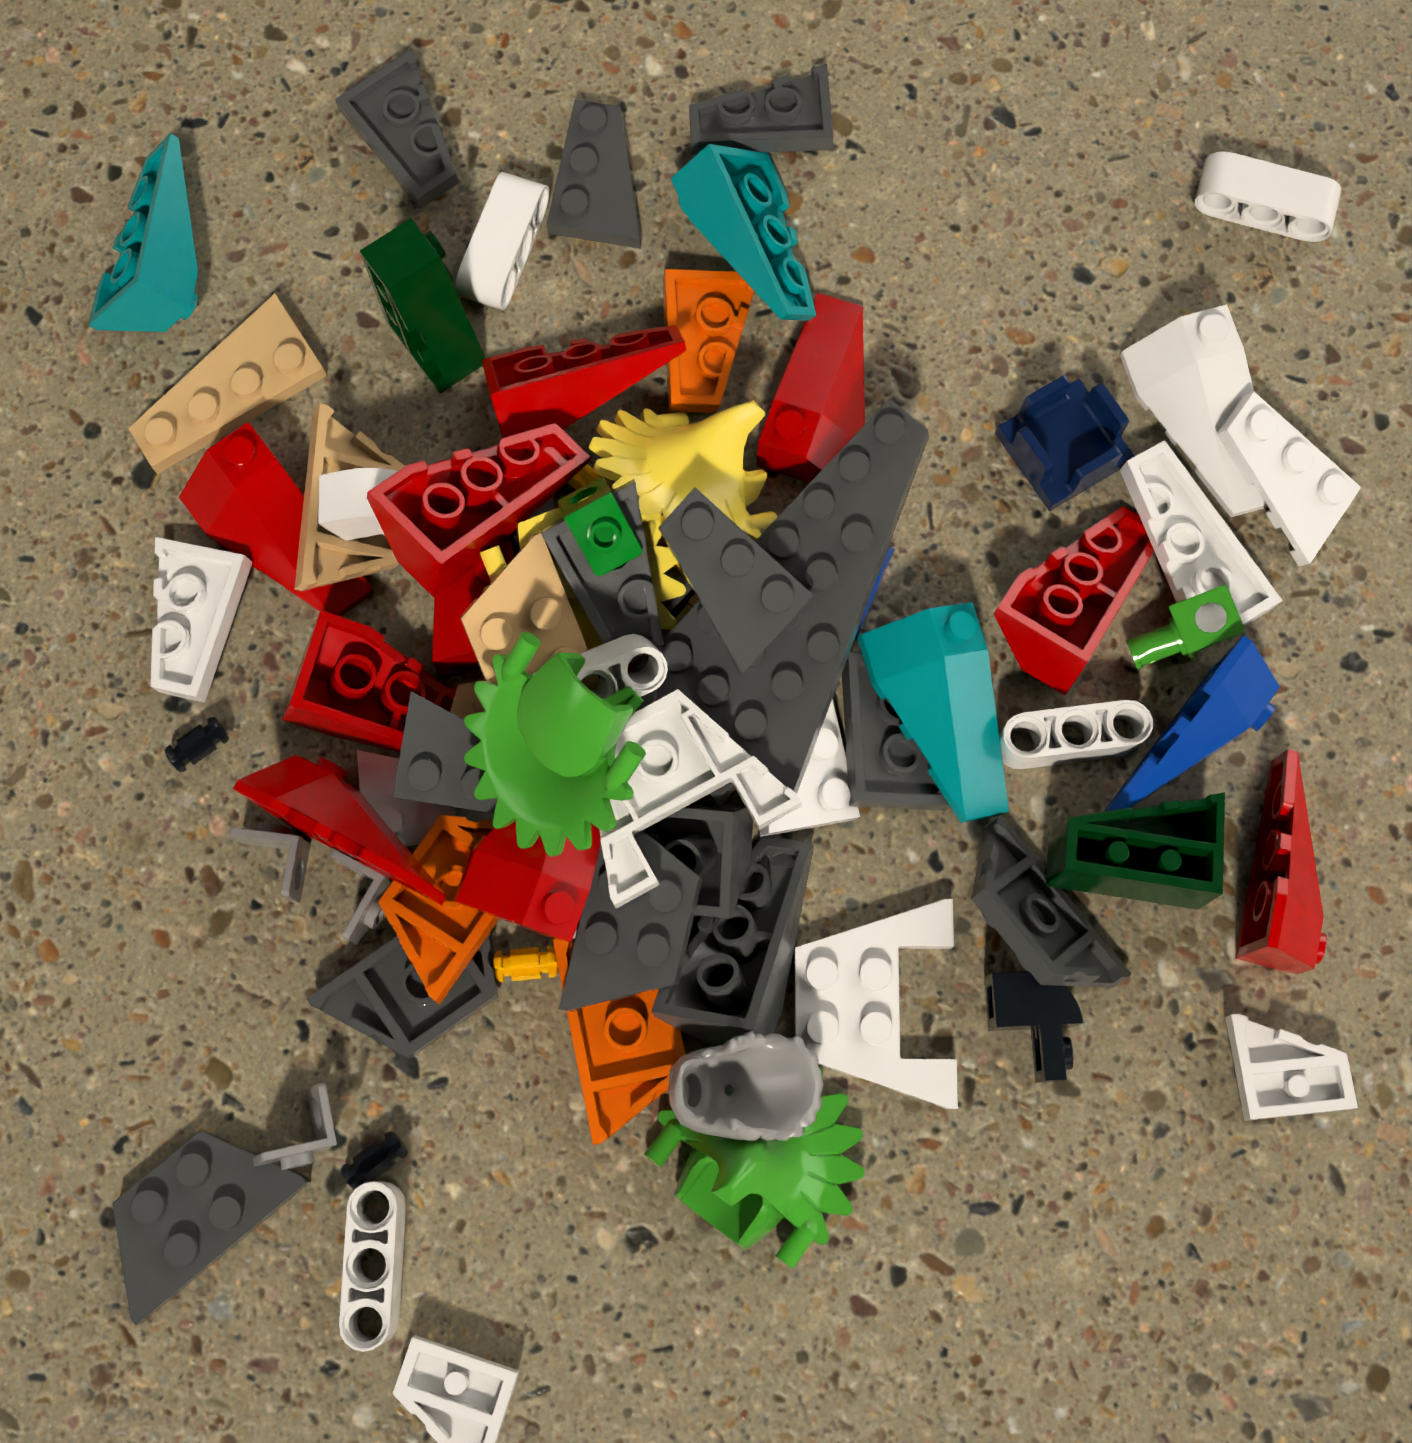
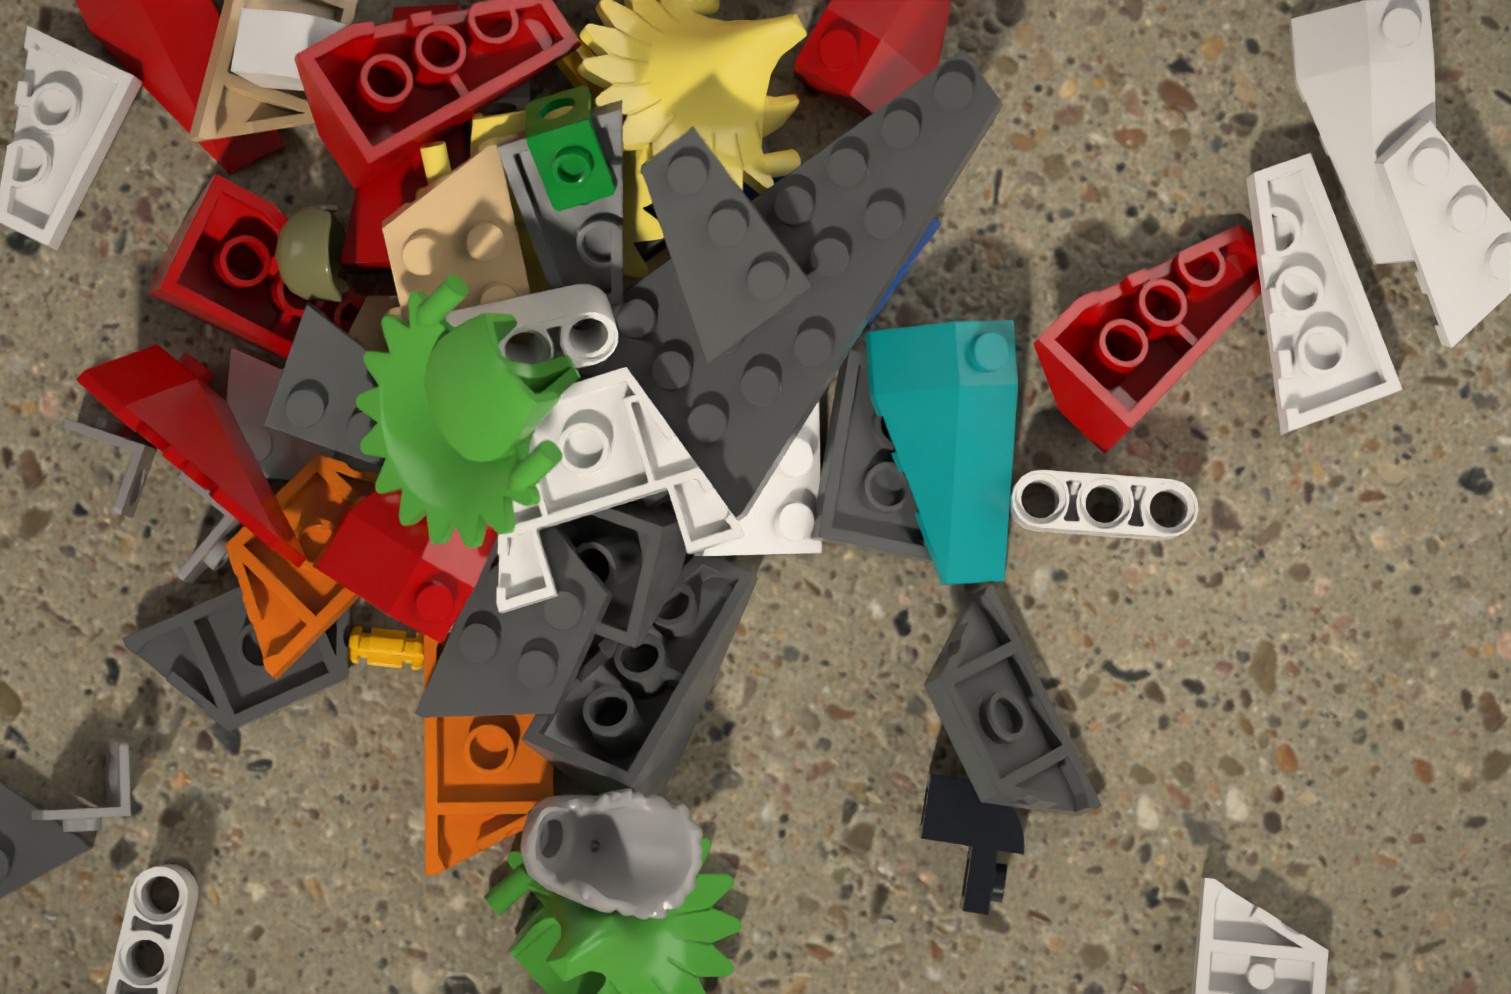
camera: 15 degrees right, 10 degrees up
black piece [165,717,229,772] -> none
black piece [340,1131,408,1190] -> none
white wing [794,899,958,1109] -> none
dark blue panel [995,375,1135,512] -> none
dark green wedge [1045,792,1225,910] -> none
blue wedge [1103,635,1280,812] -> none
bright green bracket [1126,585,1245,669] -> none
red wedge [1235,749,1327,974] -> none
none -> olive hair [275,204,349,302]

